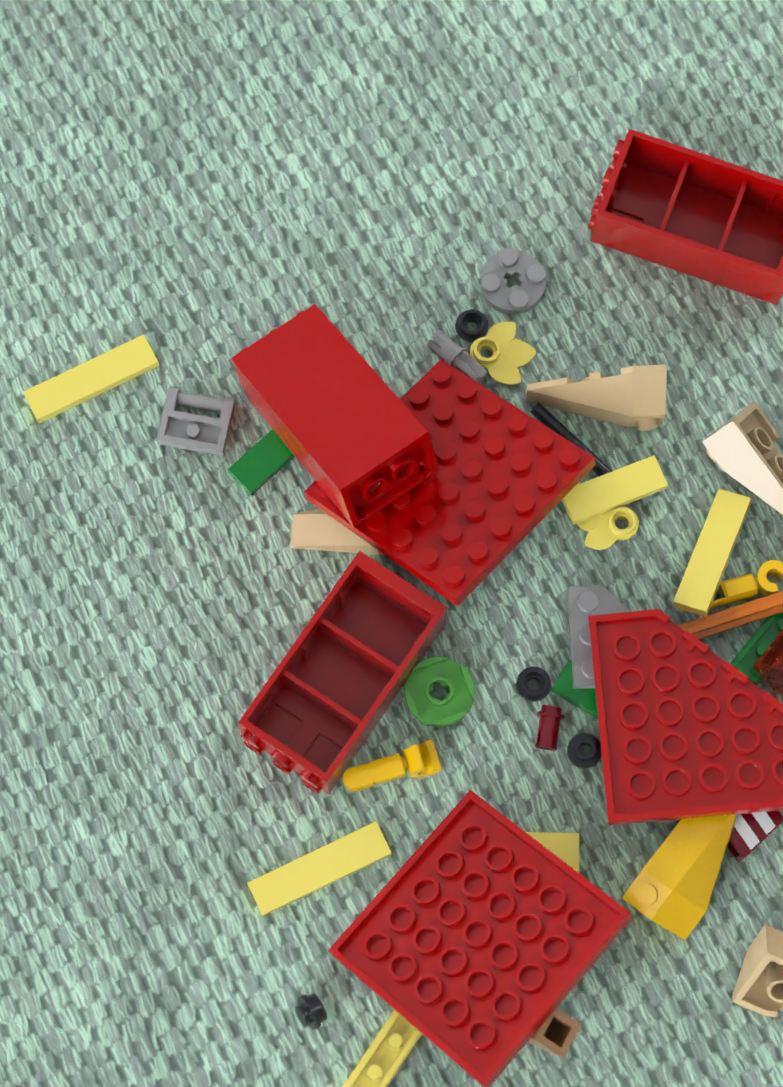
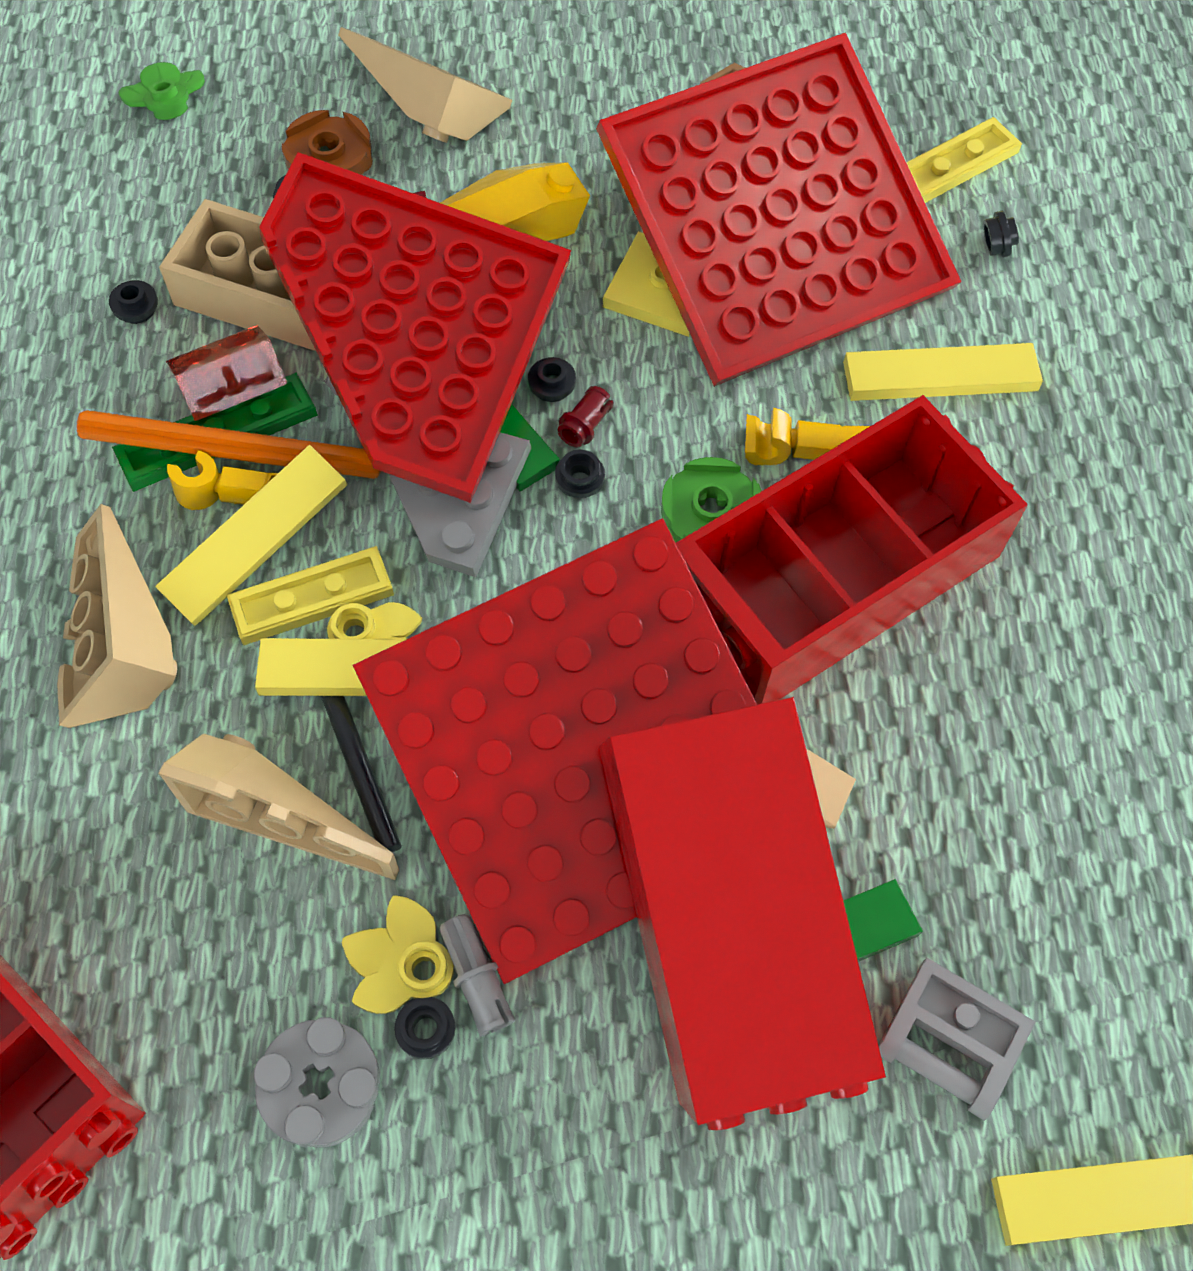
camera: 160 degrees left, 10 degrees down
none -> light yellow tile [226,546,394,646]

